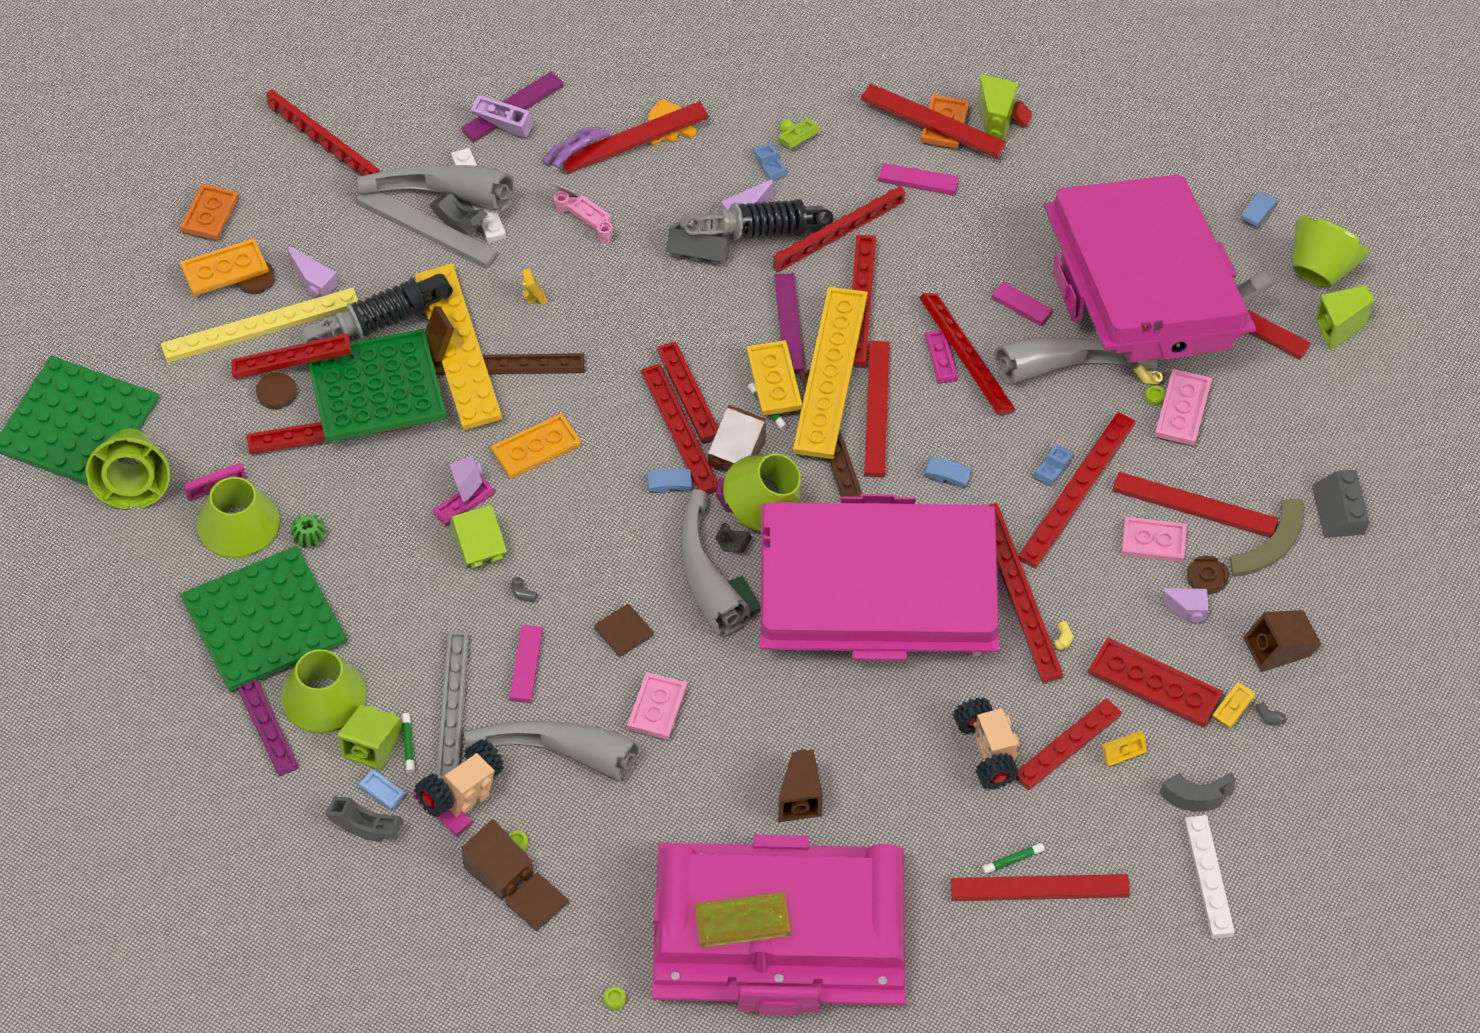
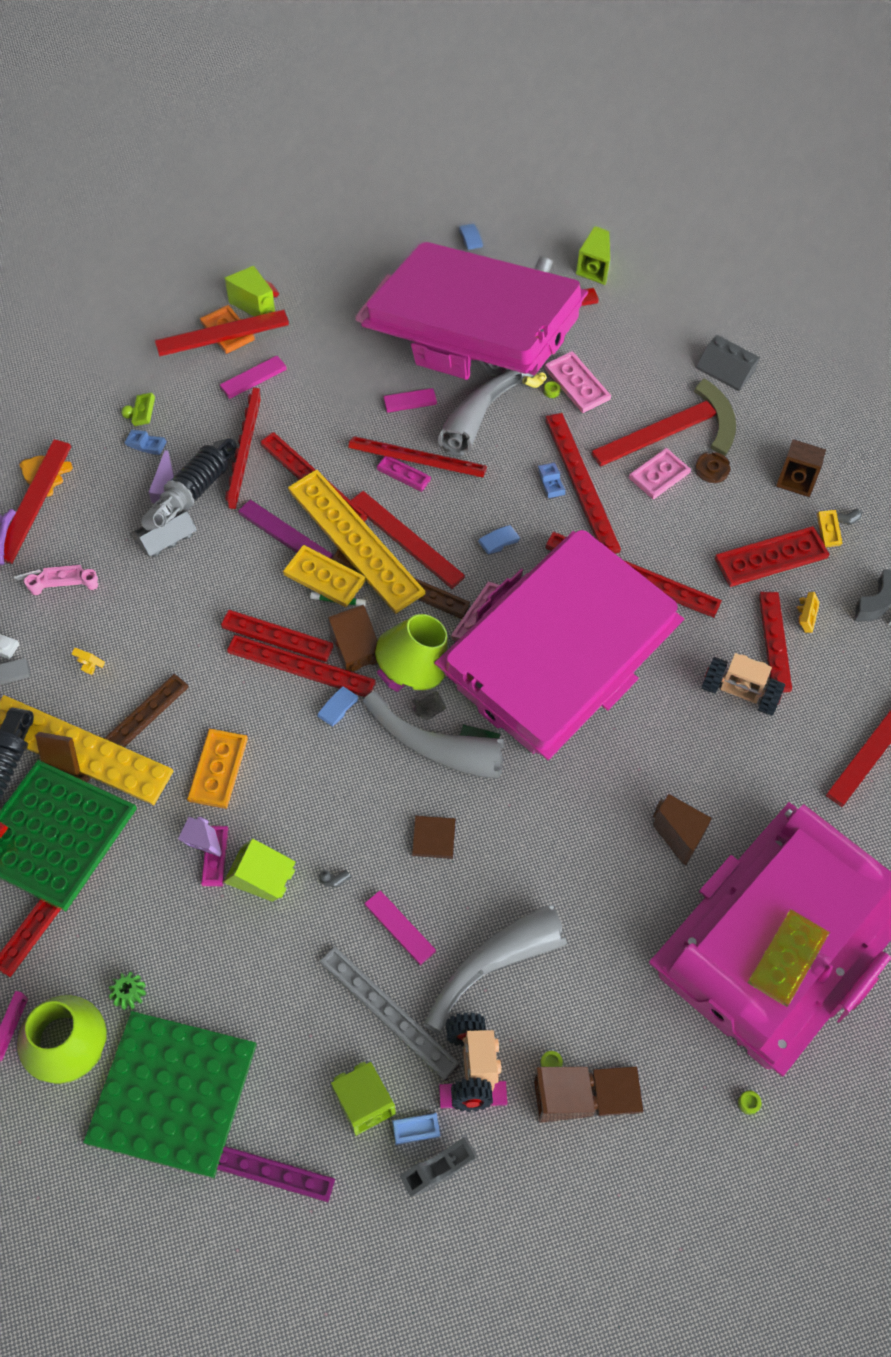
camera: 50 degrees left, 5 degrees up
lime cone [280,649,367,734] -> none
green bar [401,713,415,773] -> none
bright pink plate [627,672,687,740] -> none
green bar [981,843,1045,875] -> none
light yellow arm [1054,621,1074,650] -> none
lavender slope [1162,588,1208,623] -> none
lime cone [1292,215,1369,288] -> none

